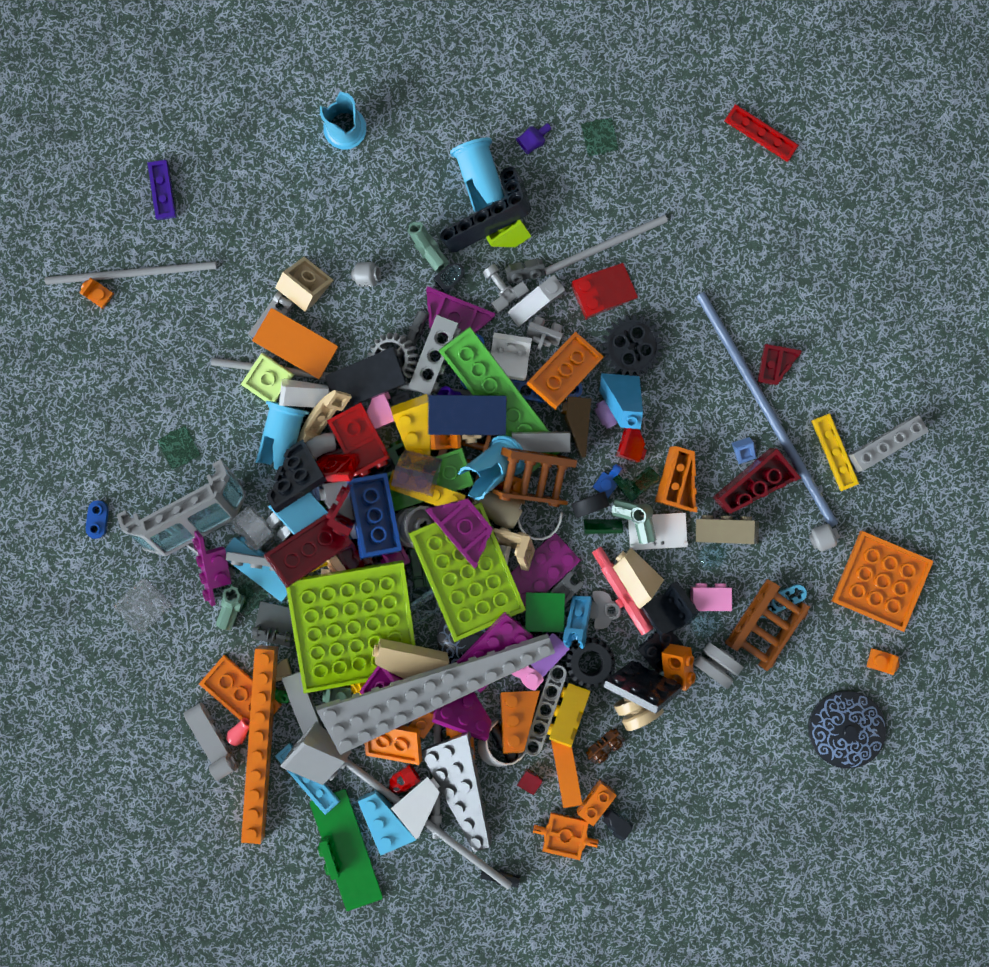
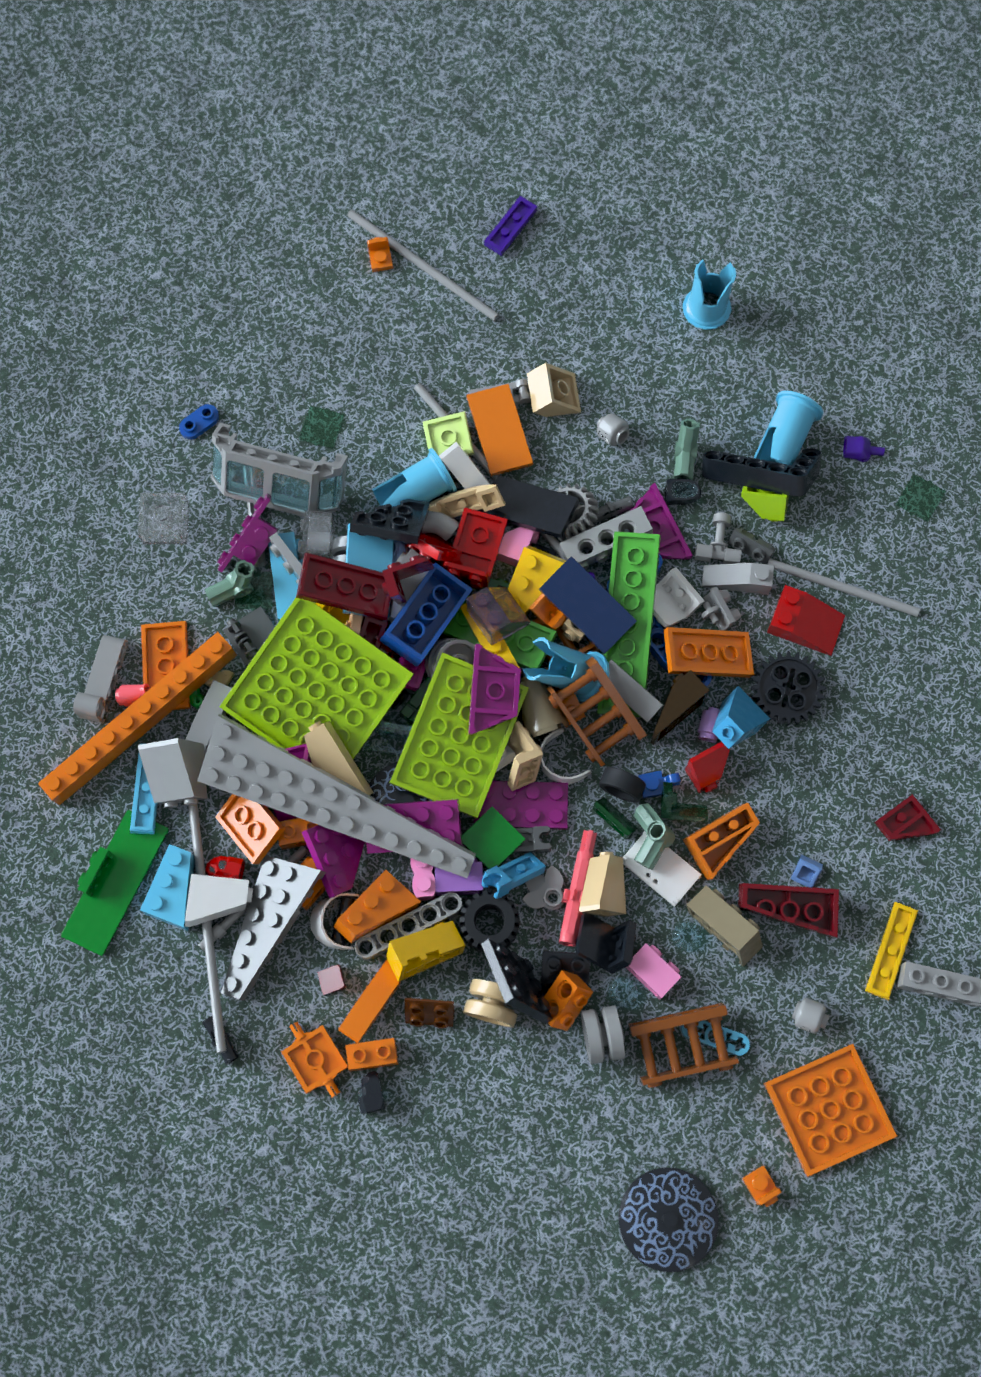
camera: 45 degrees right, 15 degrees down
sand blue piece [696,292,838,527] -> none

